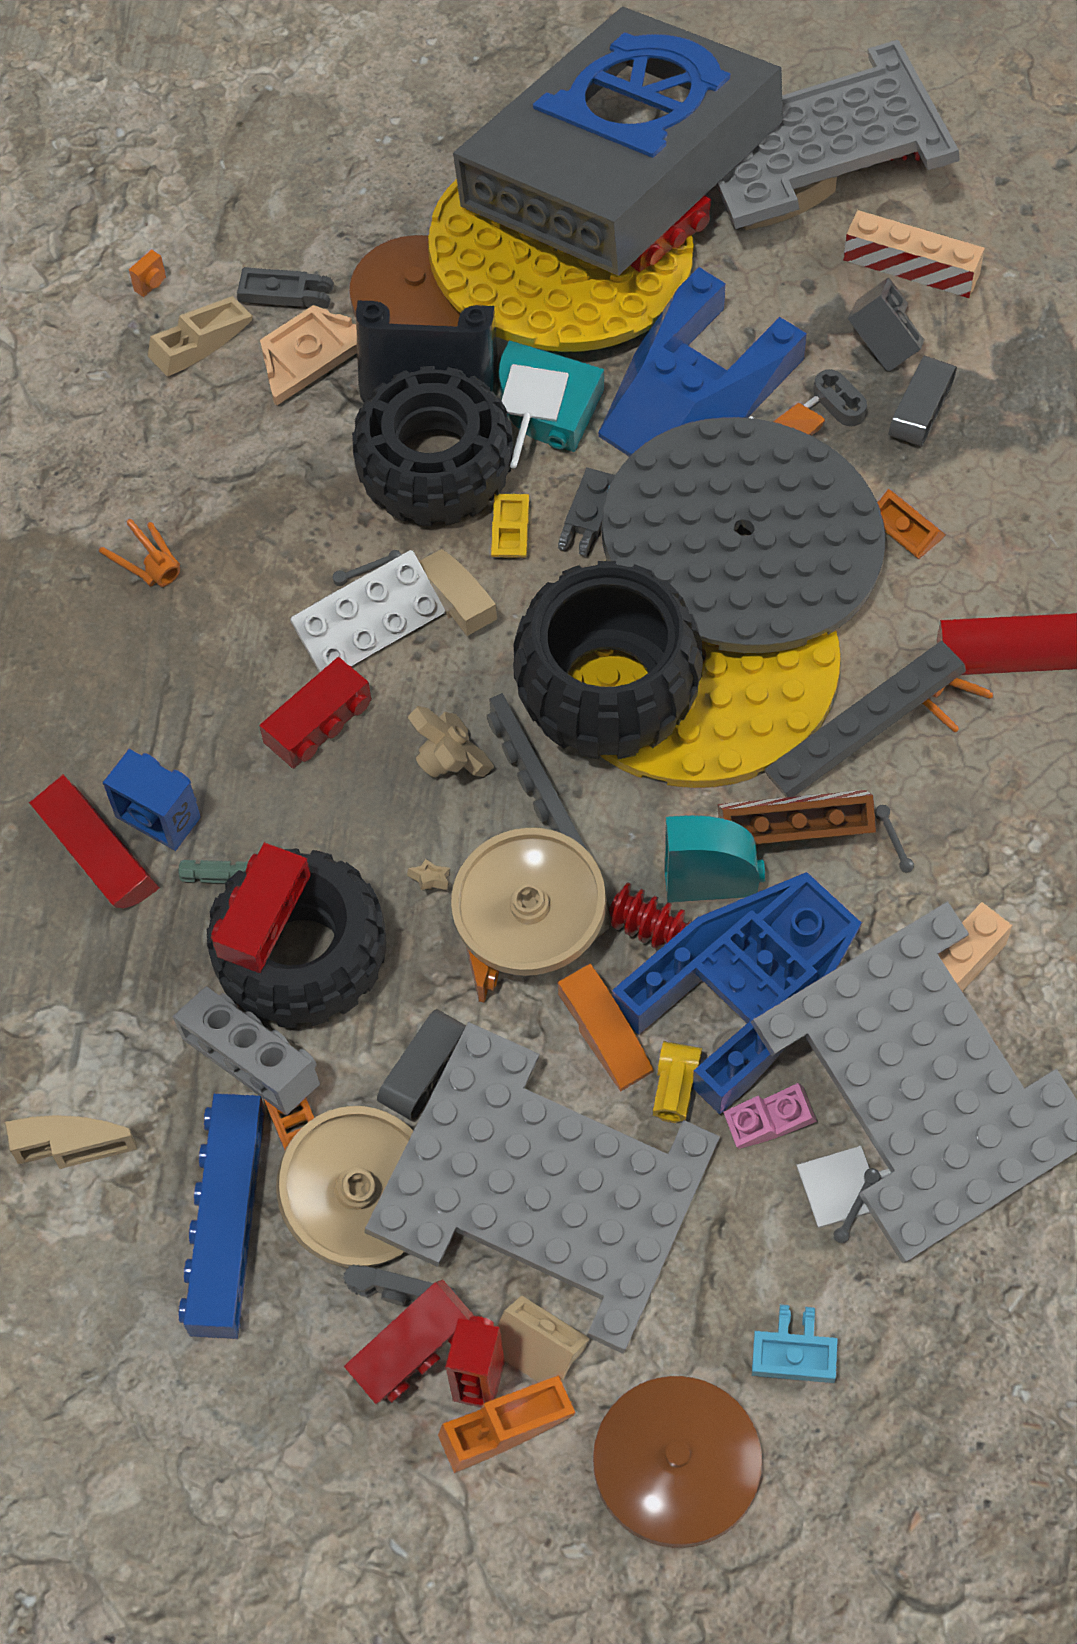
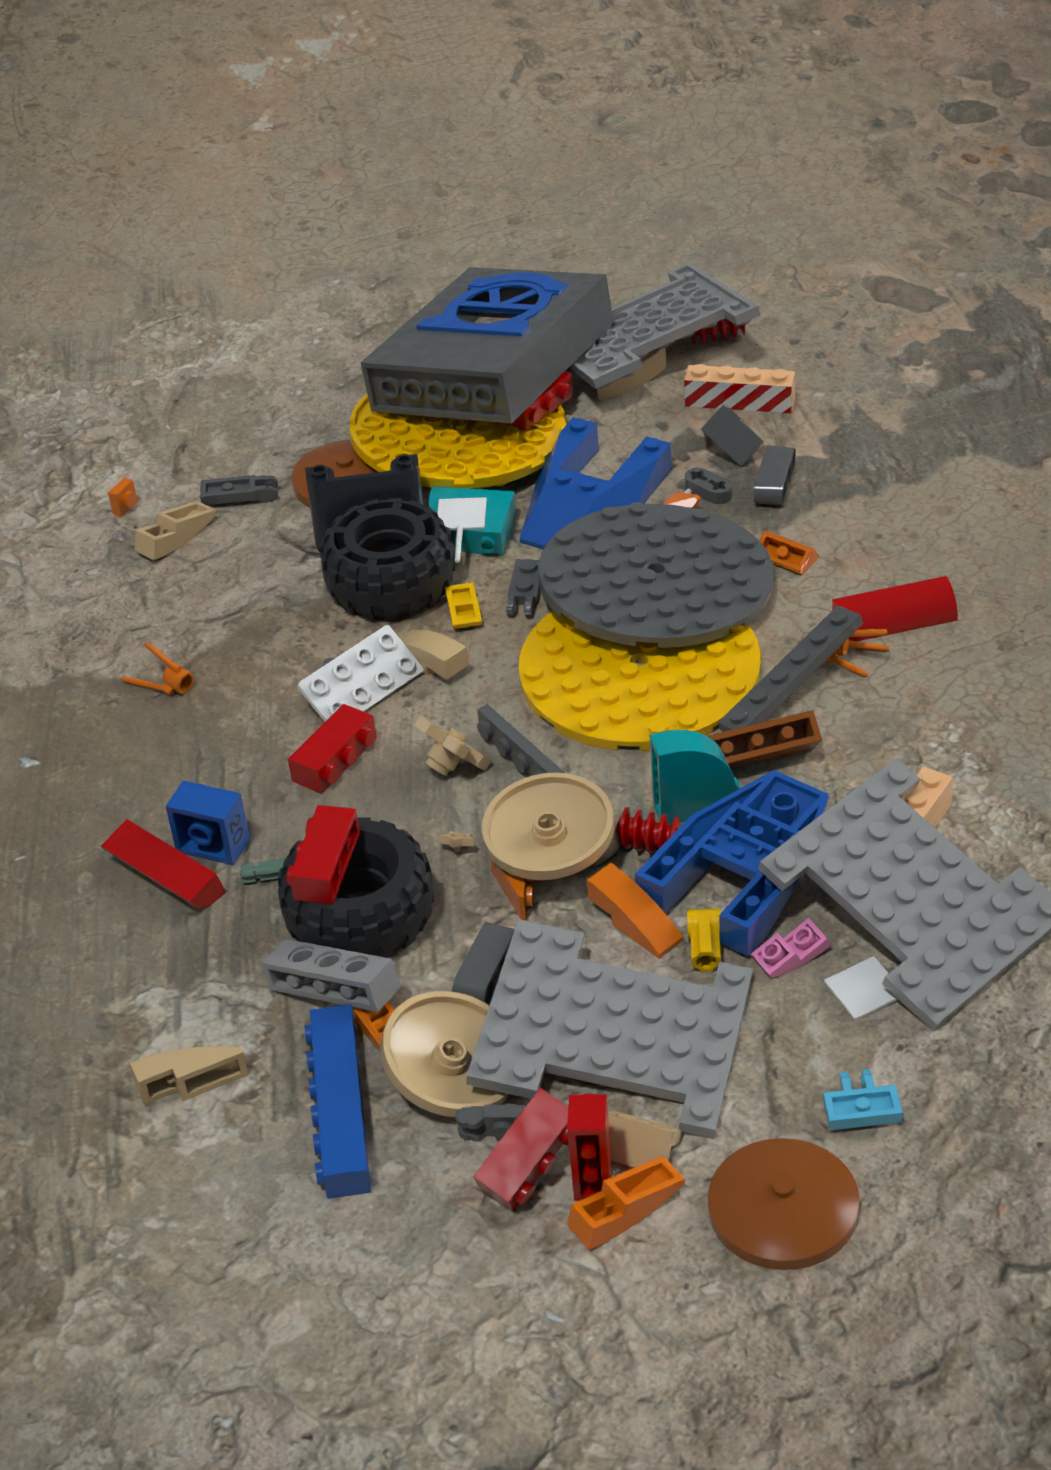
camera: 10 degrees left, 20 degrees down
light nougat wing [260,305,357,405] -> none
black tyre [513,561,703,759] -> none
dark grey hinge [834,1168,880,1243] -> none
dark grey hinge [875,805,914,873] -> none

